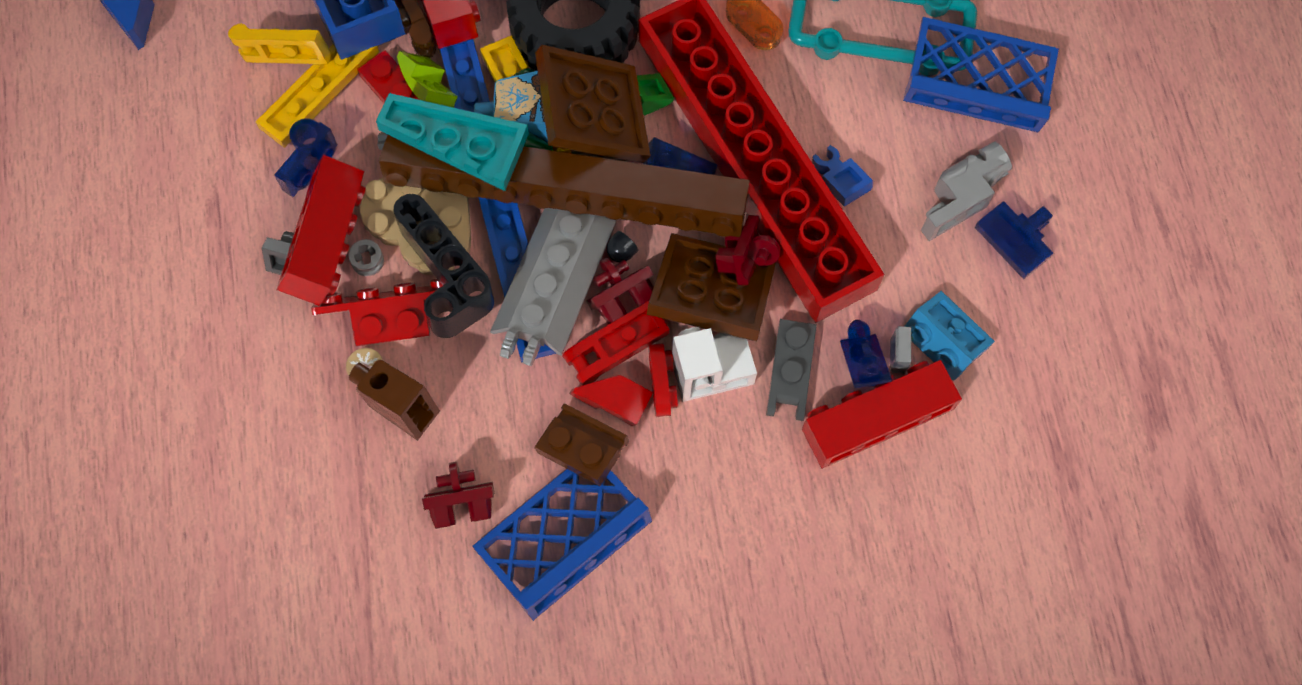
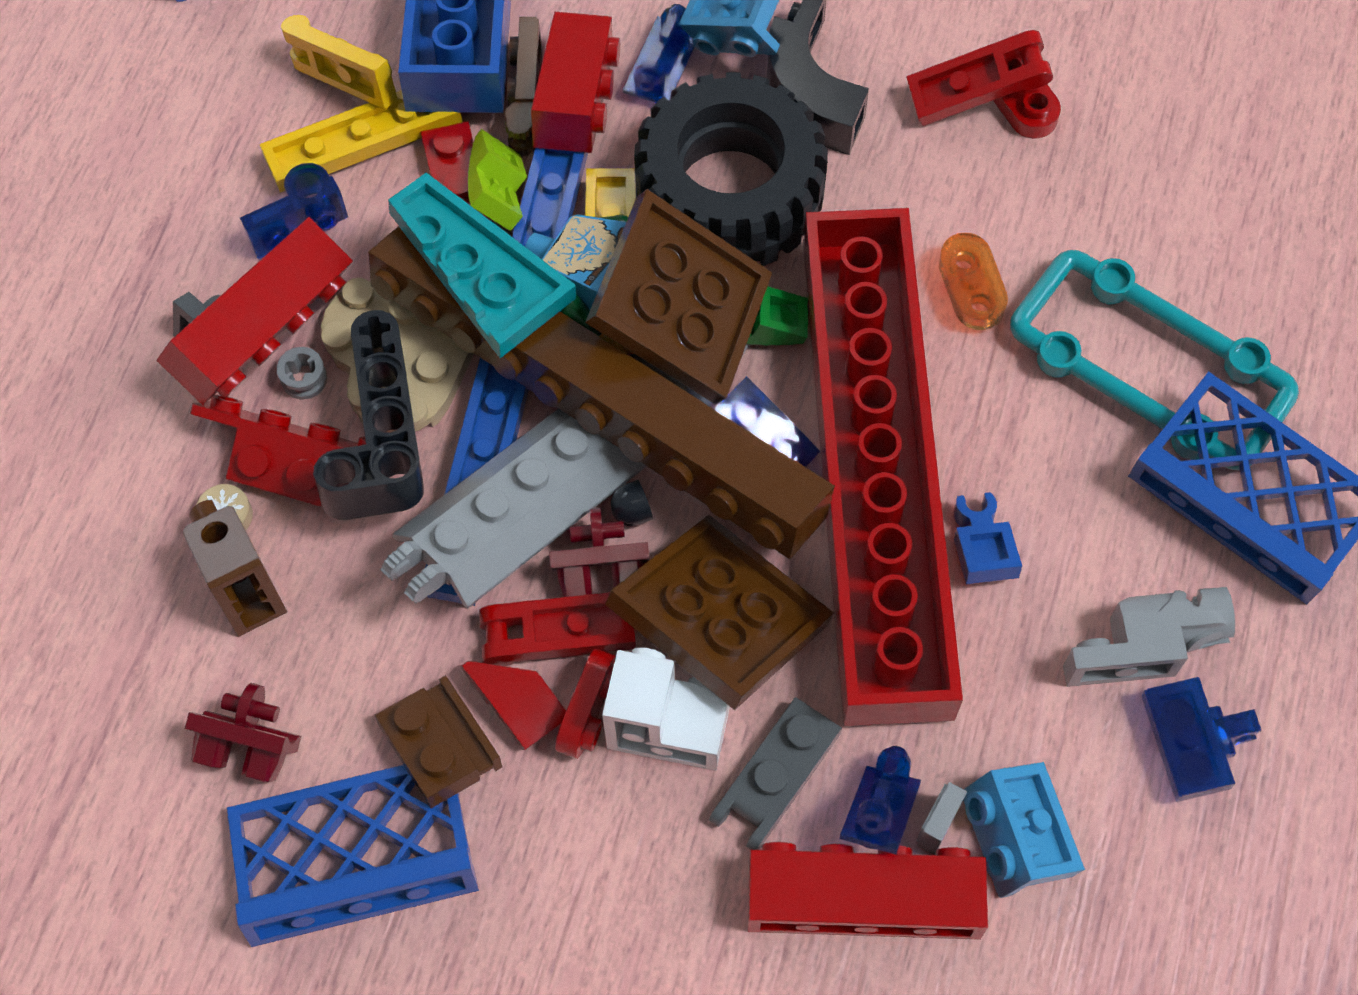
camera: 30 degrees right, 5 degrees down
dark red hips [716,215,781,285] -> none

